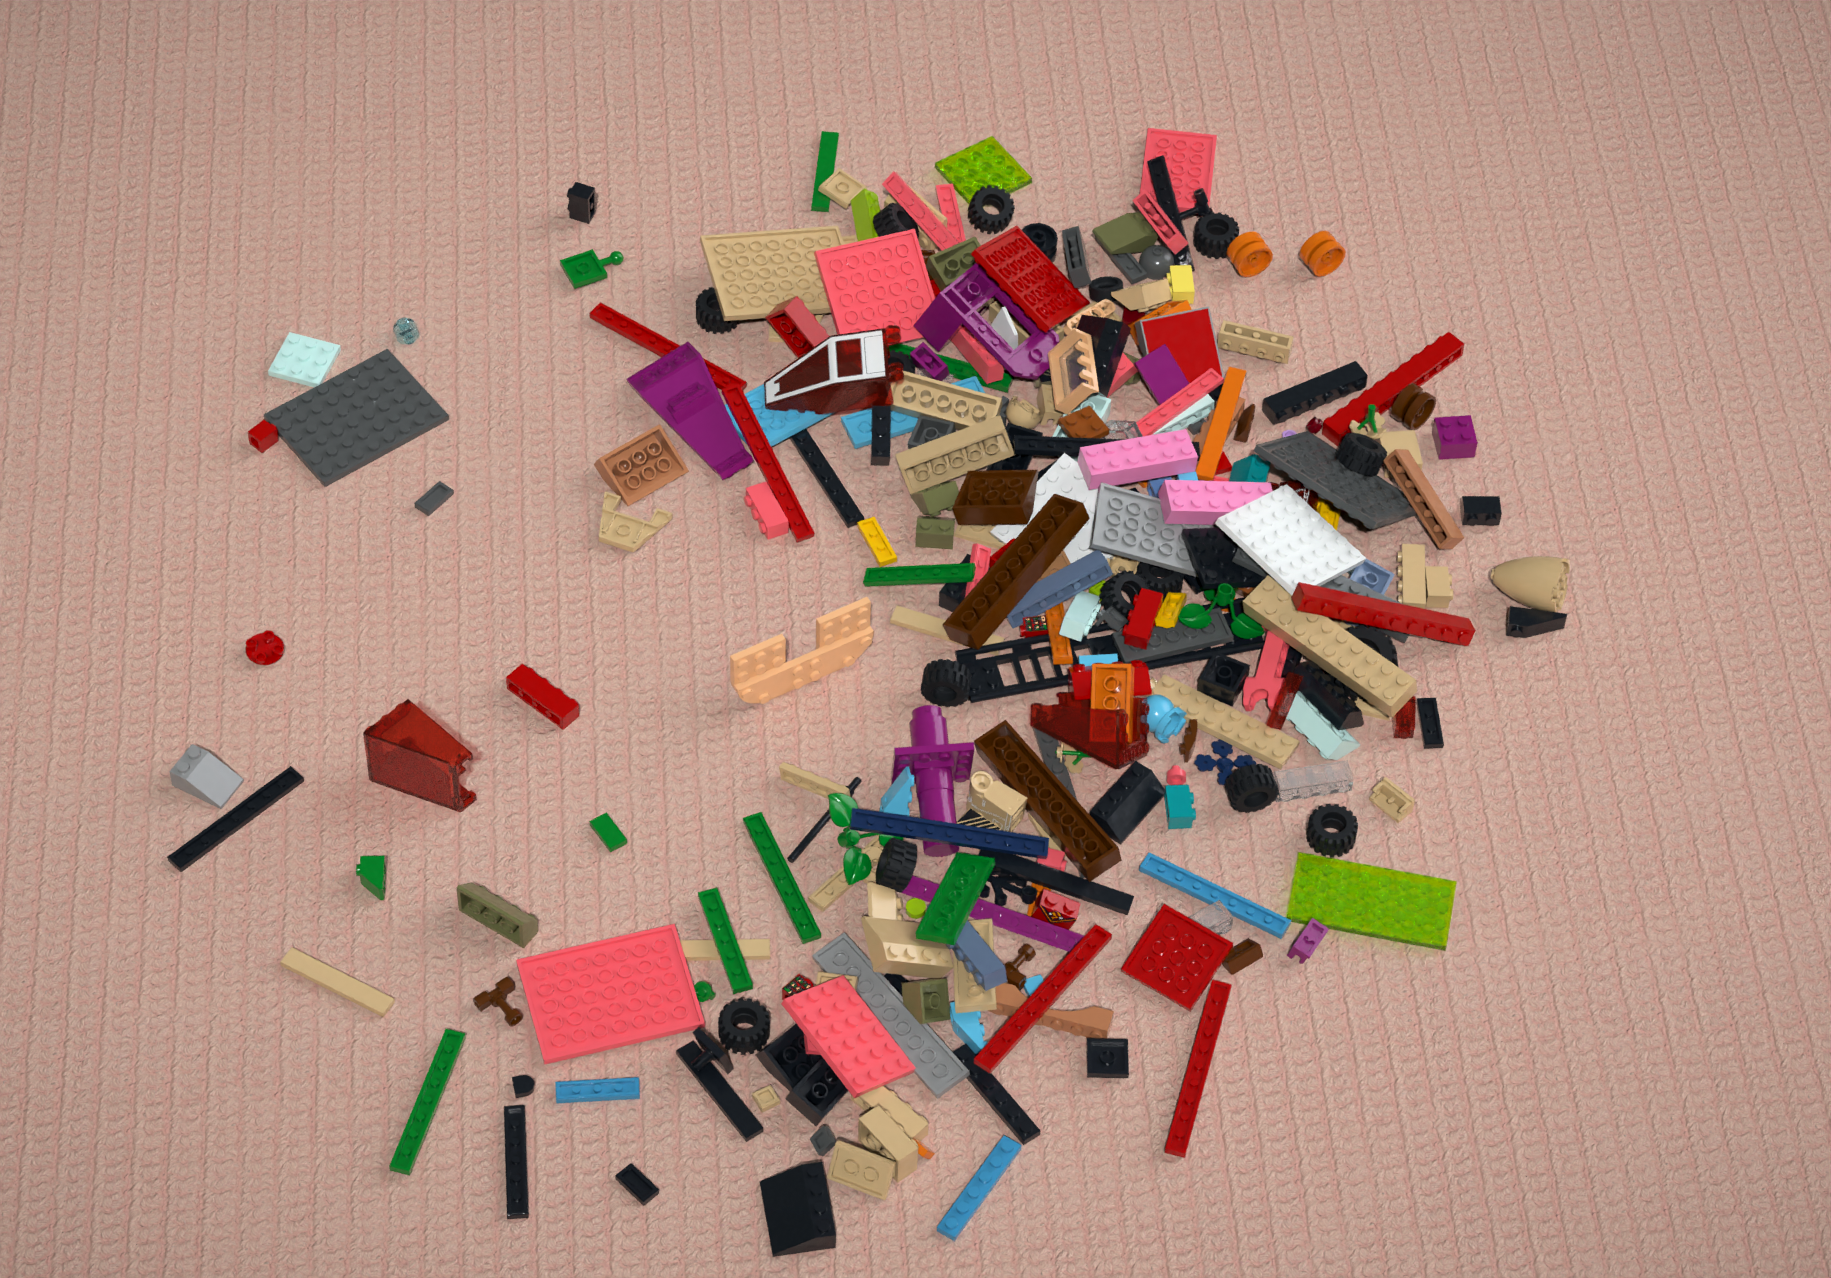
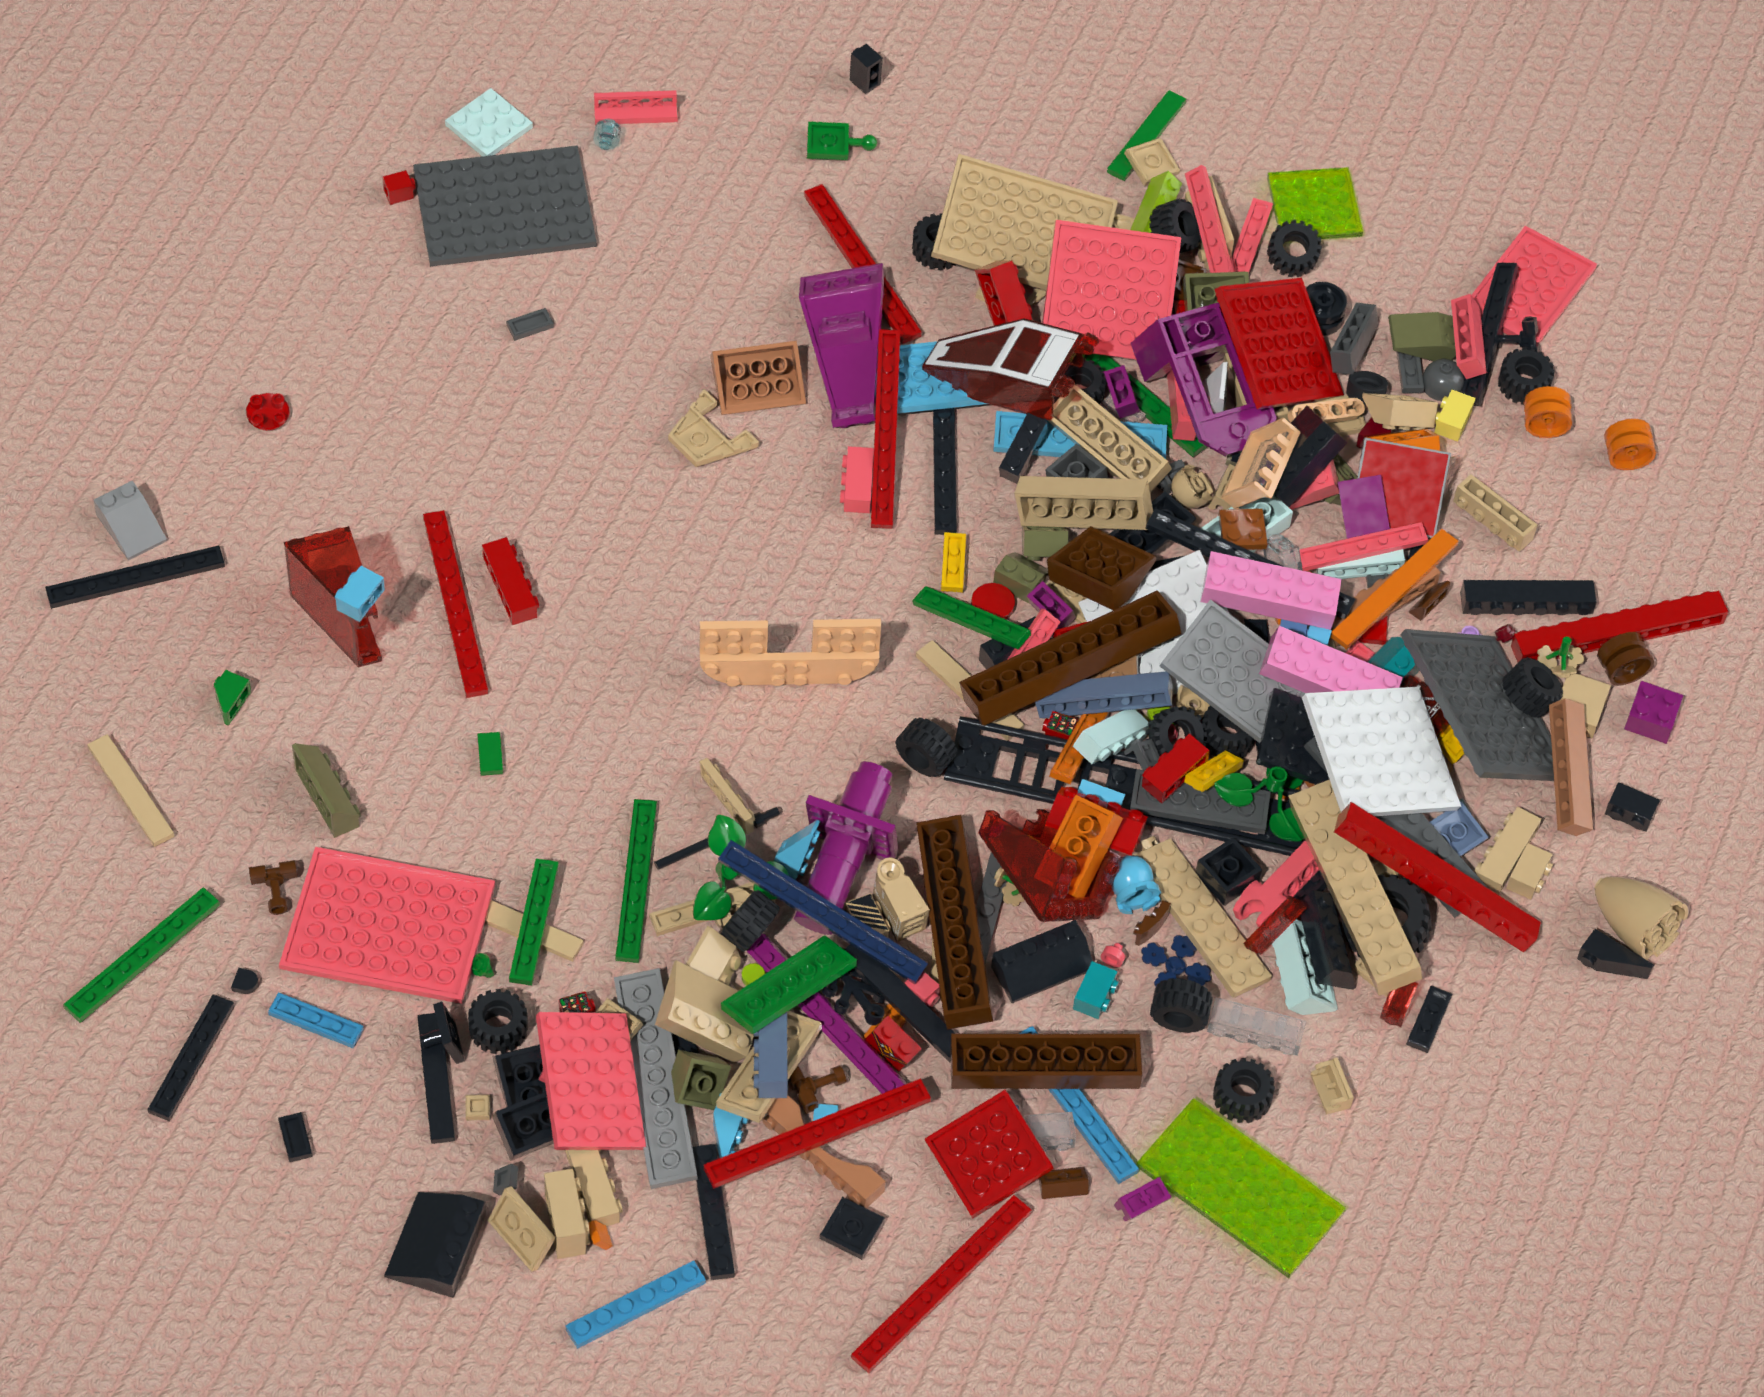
camera: 25 degrees right, 5 degrees up
none -> medium azure brick [335,566,385,622]
none -> red plate [423,510,488,698]
none -> coral fence [594,90,677,125]
none -> reddish brown brick [950,1034,1142,1089]
none -> red tile [971,583,1015,620]
none -> magenta brick [1027,581,1076,630]

